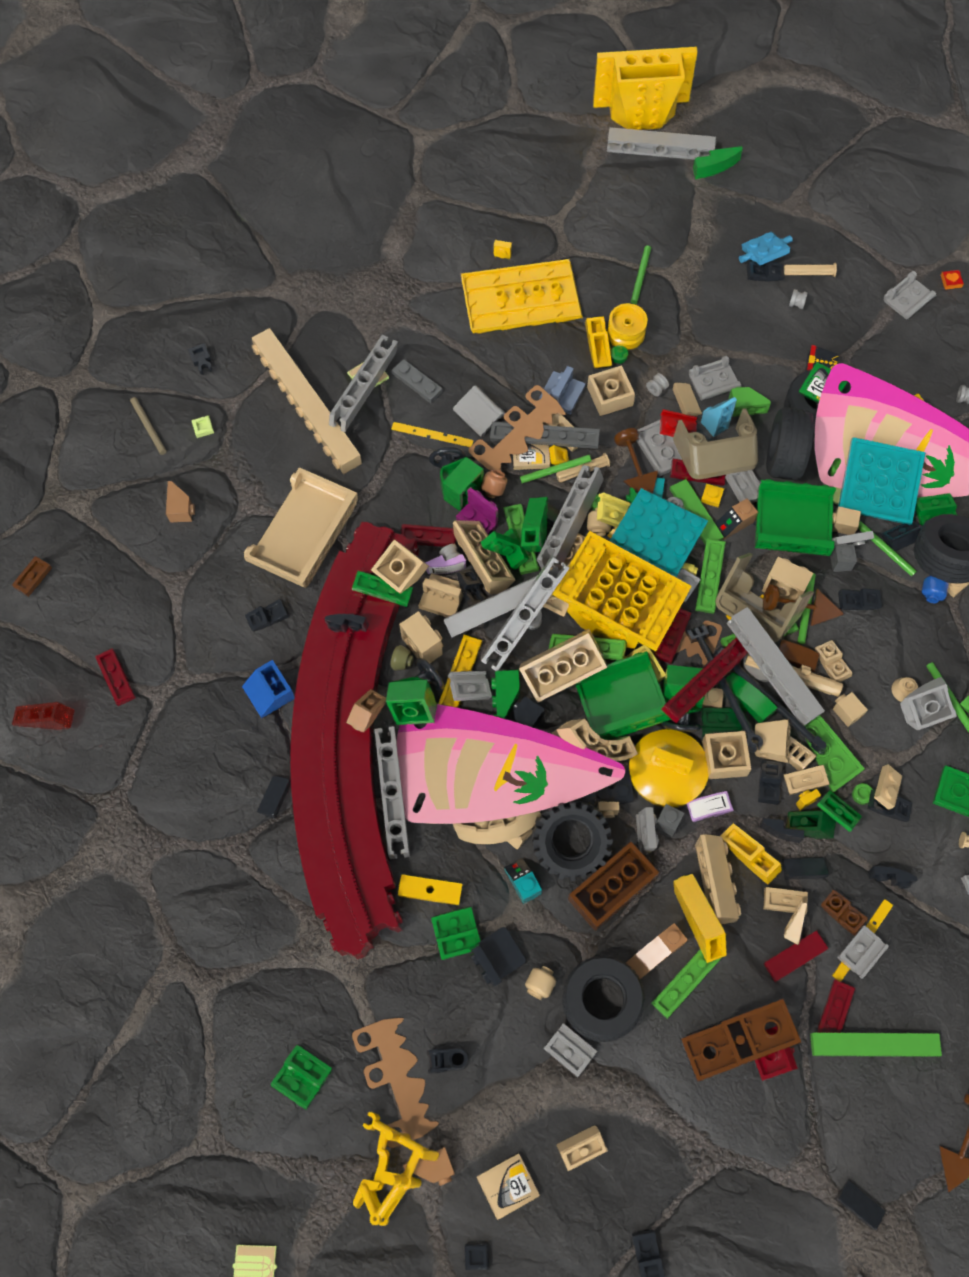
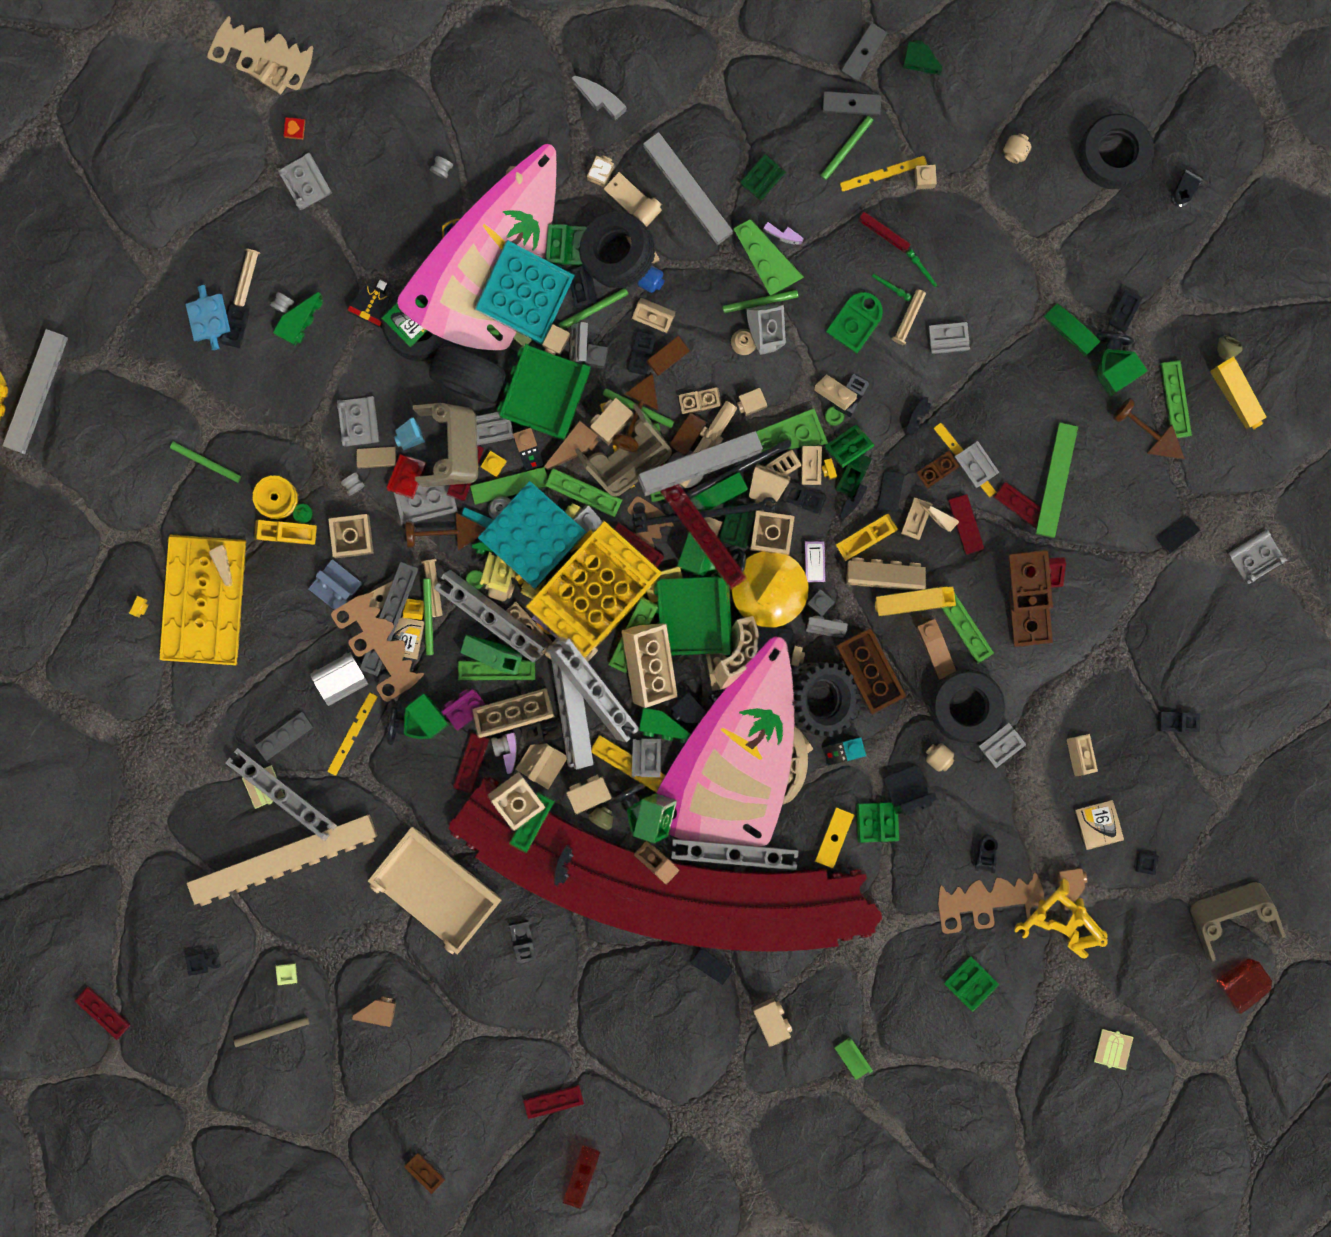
camera: 80 degrees left, 20 degrees up
blue slope [242,660,295,718] -> none
nougat head [481,469,507,498] -> none
green bracket [481,528,529,570] -> none
green slope [693,146,743,179] -> none
bright green slope [729,387,771,417] -> none
none -> dark red tile [75,986,131,1040]
none -> tan slope [209,545,233,587]
none -> green slope [273,292,323,346]
none -> medium nougat slope [544,421,599,470]
none -> tan slope [632,298,676,333]
none -> reddish brown slope [646,336,690,376]
none -> tan brick [752,998,792,1047]
none -> bright green panel [834,1037,873,1080]

